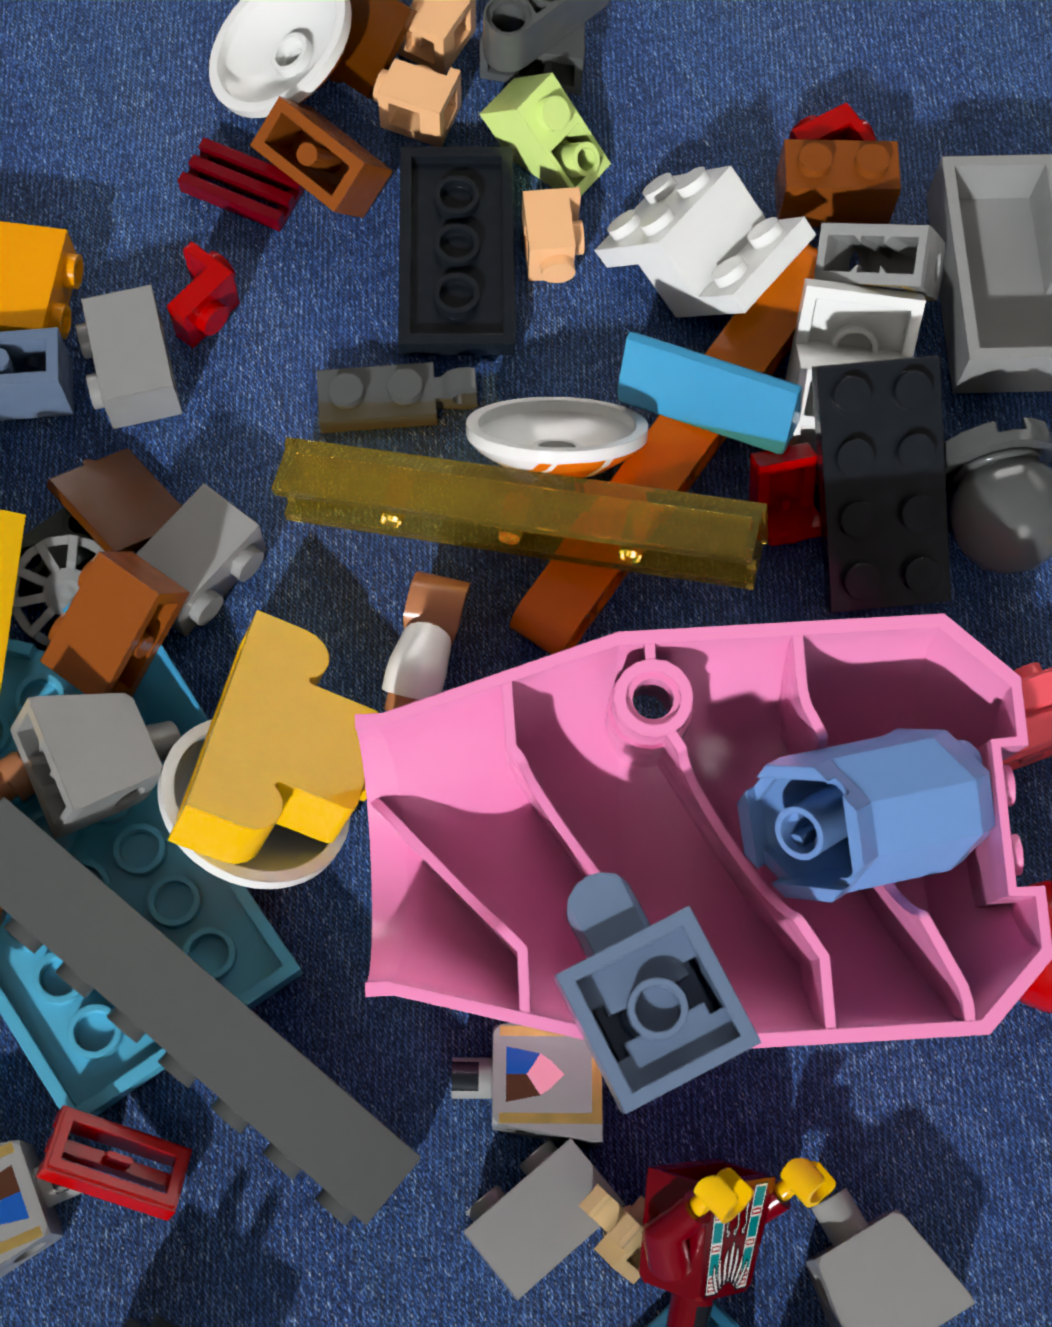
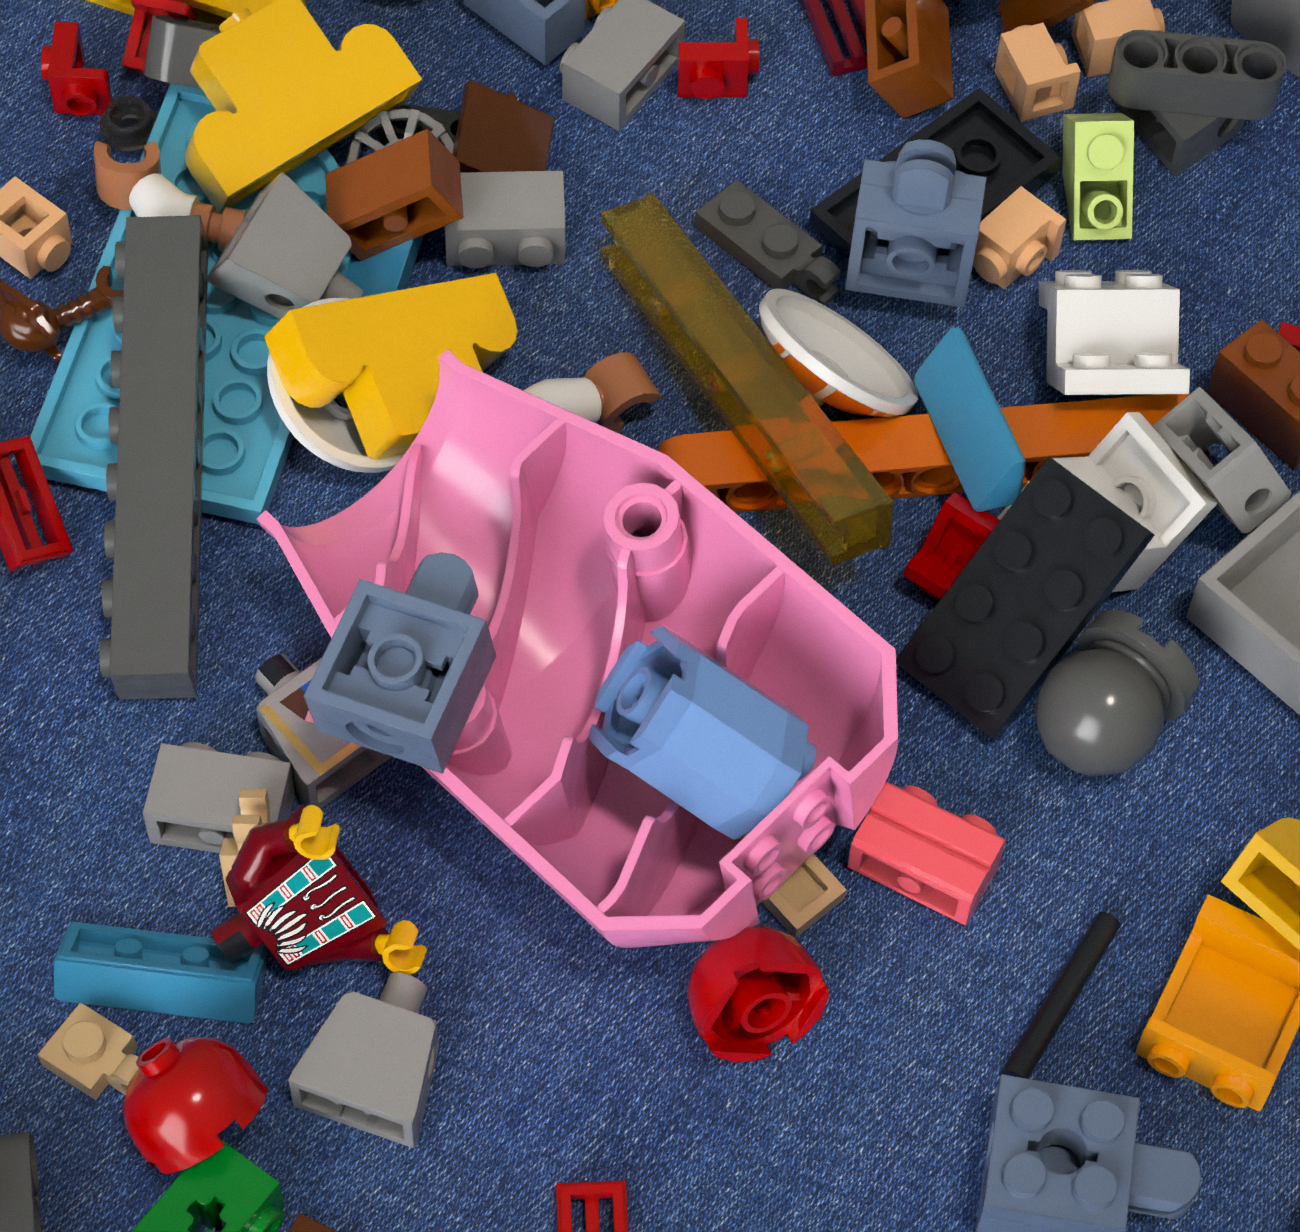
camera: 50 degrees right, 10 degrees down
none -> sand blue brick [845,140,987,308]

